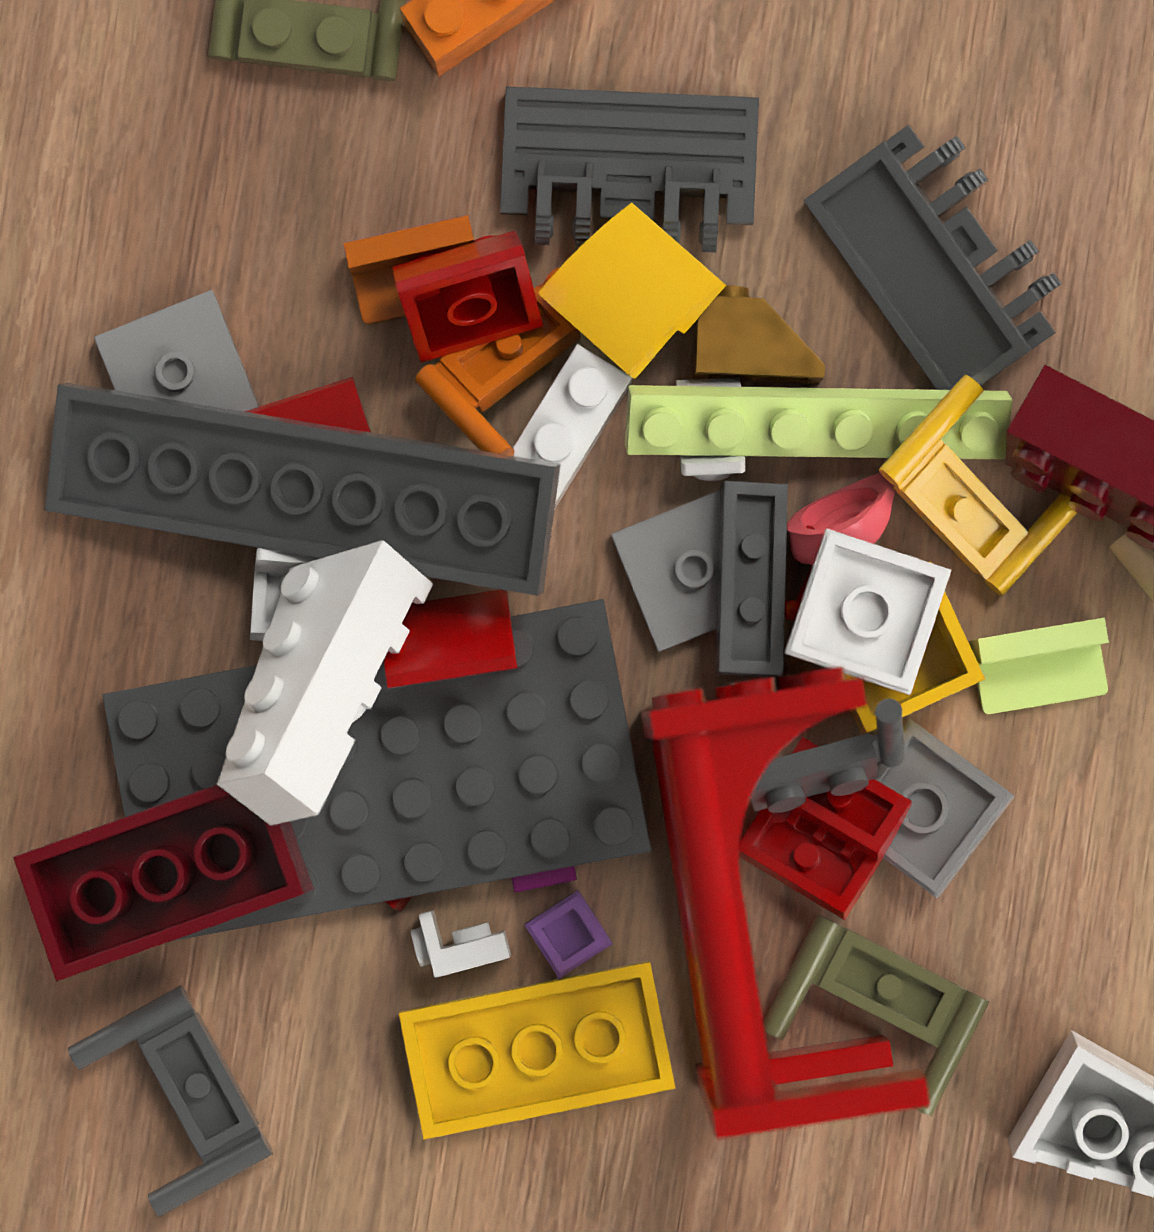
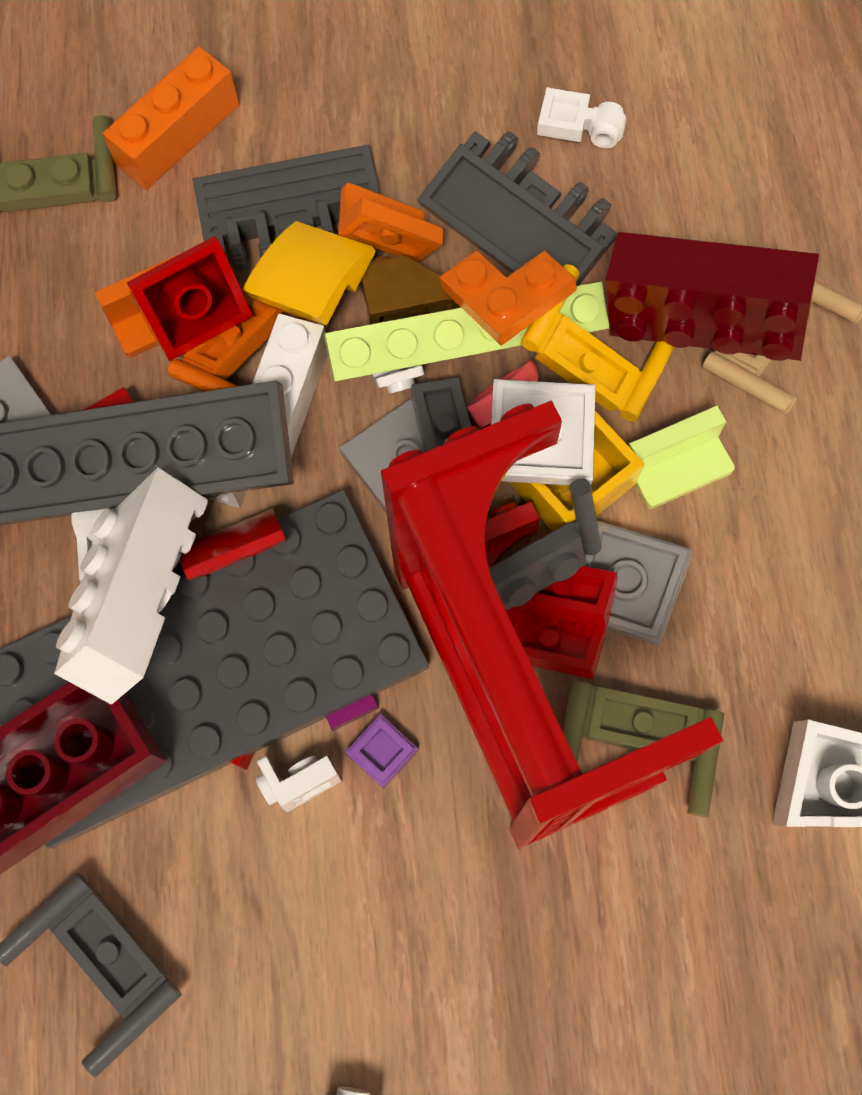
camera: 10 degrees left, 15 degrees down
yellow plate [398,960,676,1140] -> none
none -> orange panel [338,183,443,263]
none -> orange plate [439,250,577,346]
none -> white plate [537,87,626,148]

